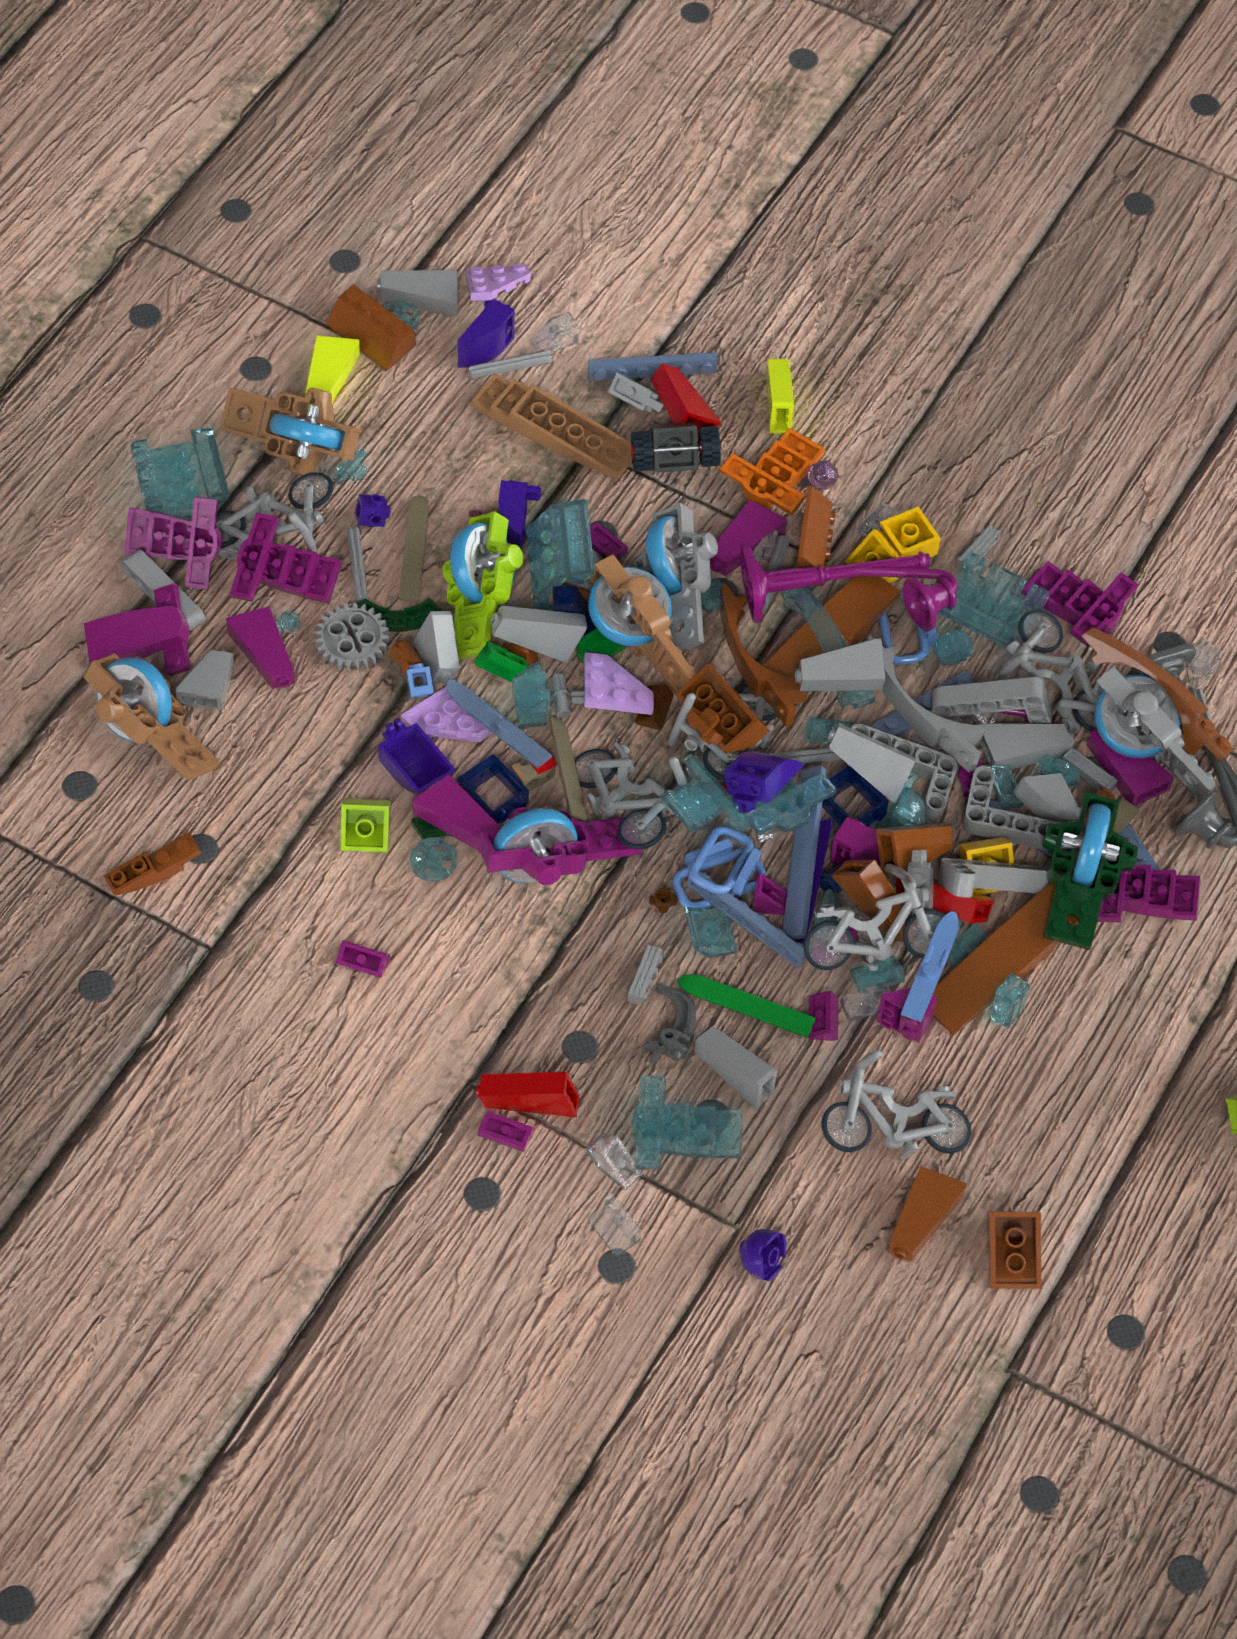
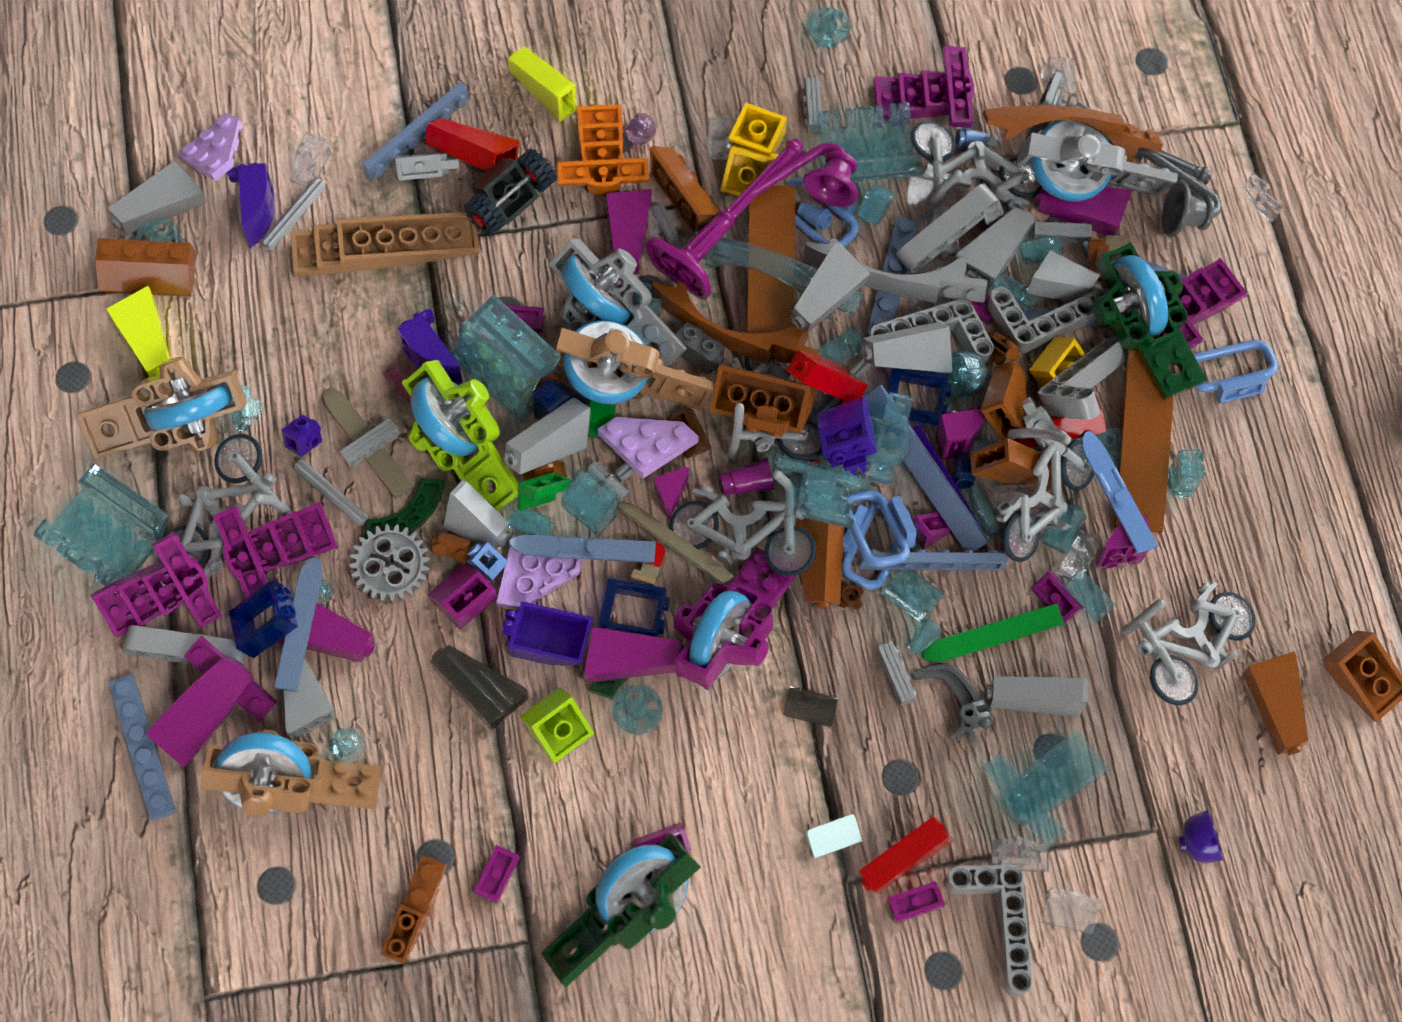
camera: 40 degrees left, 10 degrees up
none -> sand blue plate [108,674,177,822]
none -> clear blue window [229,579,298,659]
none -> sand blue piece [274,557,323,692]
none -> clear light blue piece [330,728,365,763]
none -> light grey piece [340,418,399,468]
none -> magenta slope [427,563,497,630]
none -> clear smoke slope [430,645,529,731]
none -> magenta plate [474,845,520,904]
none -> clear light blue piece [508,509,555,536]
none -> dark green piece [541,833,701,987]
none -> magenta slope [654,467,690,518]
none -> dark grey brick [675,322,725,375]
none -> magenta plant [720,457,775,496]
none -> clear smoke slope [783,686,838,727]
none -> red slope [785,350,868,402]
none -> dark orange slope [796,513,844,609]
none -> medium blue cone [797,202,833,230]
none -> light aqua slope [805,814,862,859]
none -> clear light blue piece [807,7,850,48]
none -> clear panel [891,451,919,505]
none -> clear light blue cone [908,618,942,655]
none -> light grey beam [945,865,1032,998]
none -> medium blue cone [955,127,990,150]
none -> dark orange piece [987,331,1021,365]
none -> clear light blue plate [1063,569,1116,621]
none -> medium blue bar [1194,340,1278,404]

